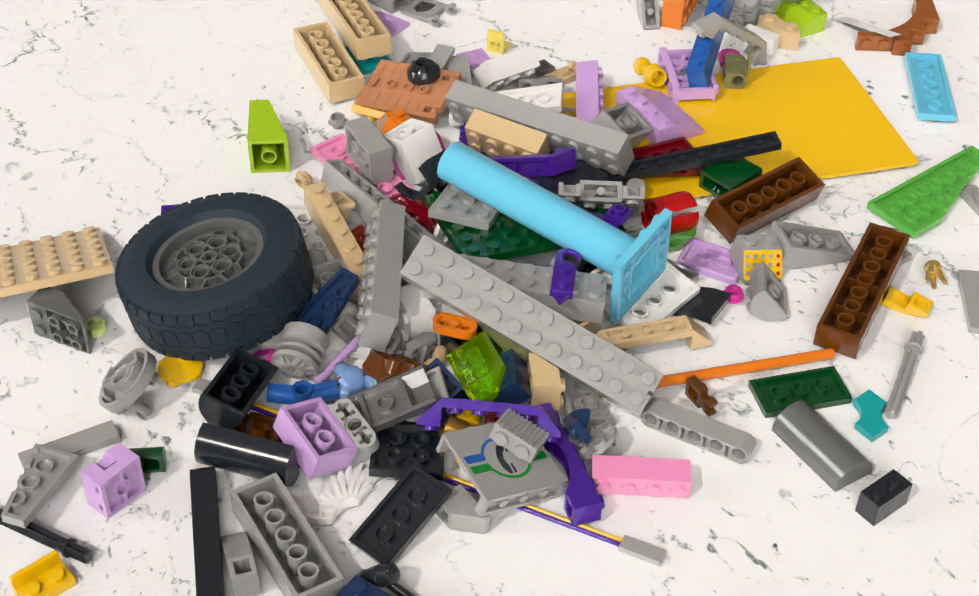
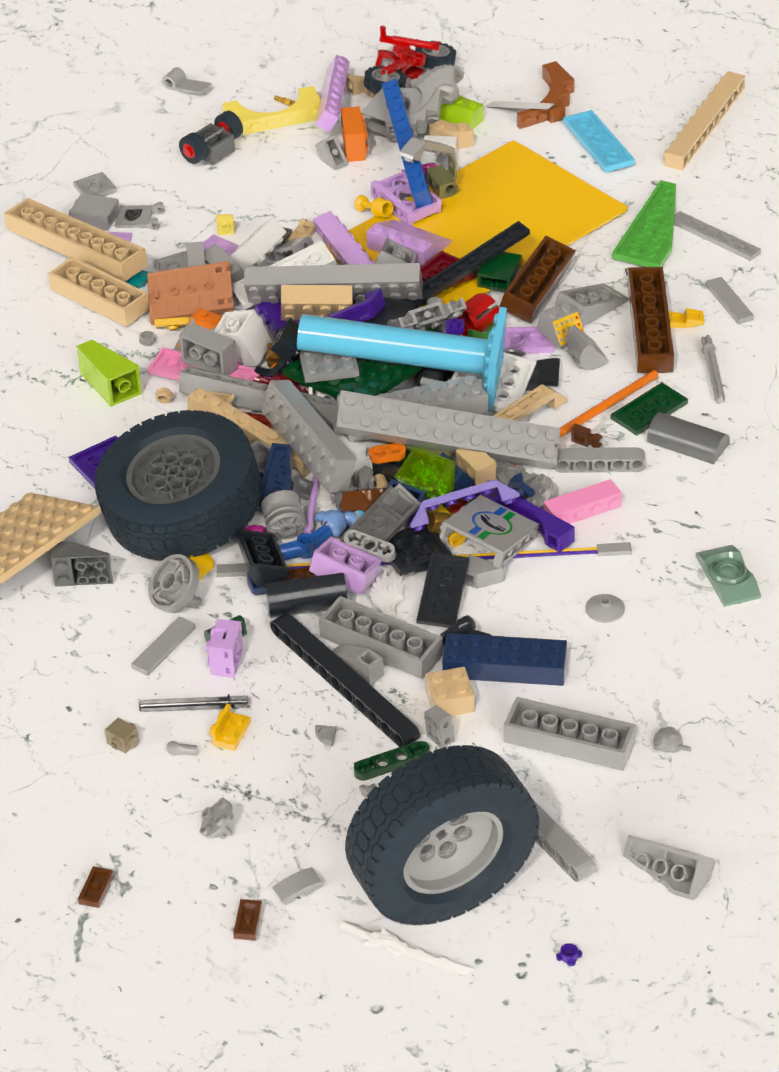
camera: 25 degrees left, 0 degrees up
light grey wing [1,443,80,528] -> none
black piece [407,57,441,85] -> none
light grey brick [489,408,549,464] -> none
dark purple plate [549,248,582,305] -> none
dark pink plate [723,284,744,304] -> none
teal tile [852,389,889,442] -> none
black brick [855,469,913,526] -> none
pearl gold piece [924,260,947,290] -> none

